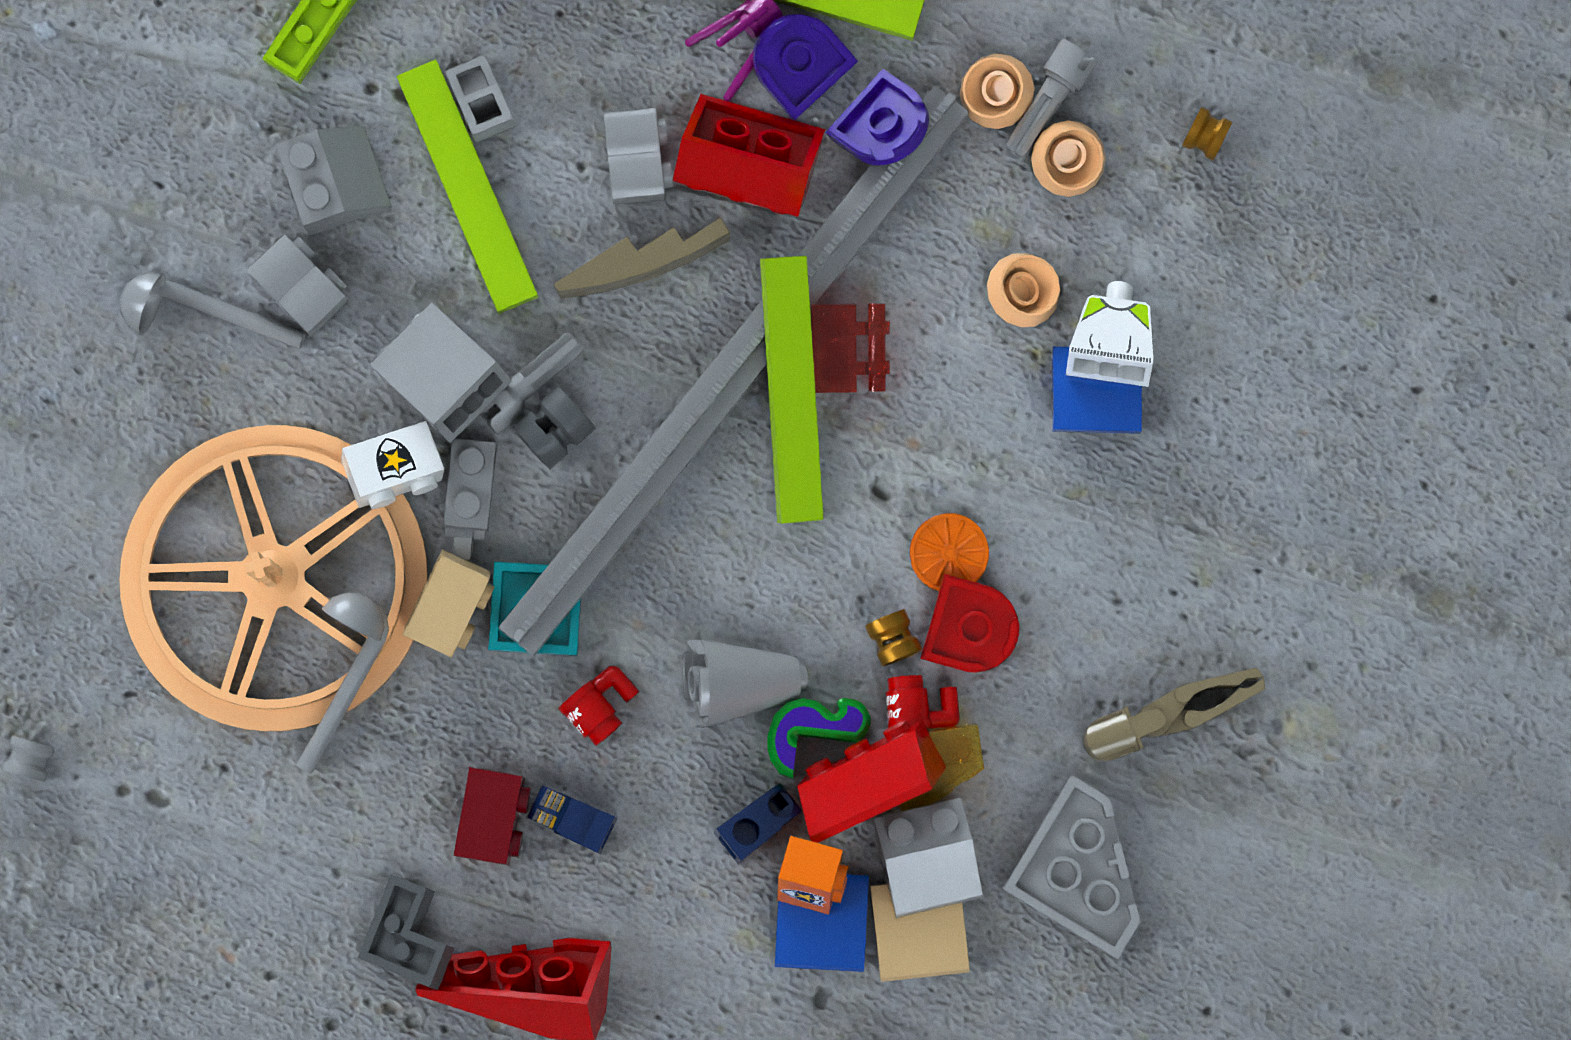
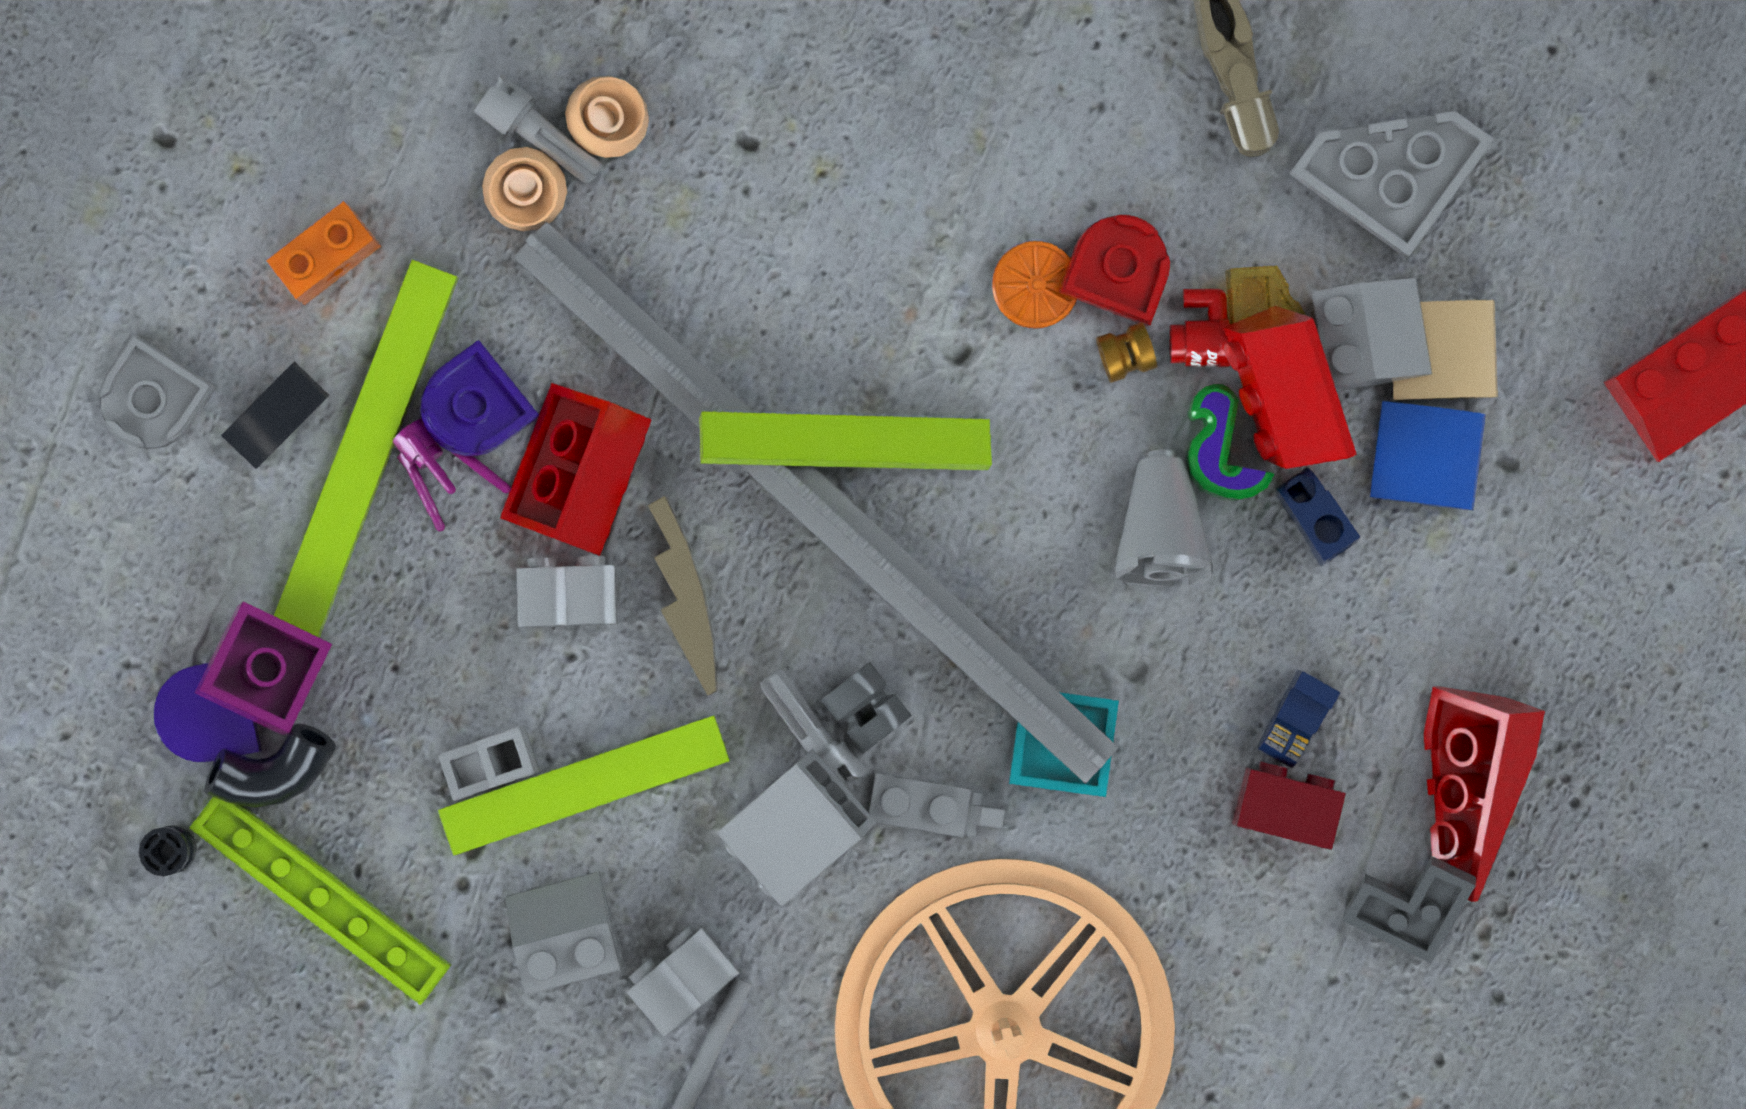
camera: 85 degrees left, 5 degrees up
light grey piece [297,592,389,773] -> none
white brick [341,421,444,509] -> none
tan brick [403,549,494,658] -> none
red piece [558,665,640,746] -> none
orange brick [777,836,849,915] -> none
clear red plate [811,303,890,393] -> none
dark purple tile [826,69,929,165] -> none
light nougat hat [987,253,1060,327] -> none
blue slope [1052,346,1142,434] -> none
white torso [1066,281,1153,387] -> none

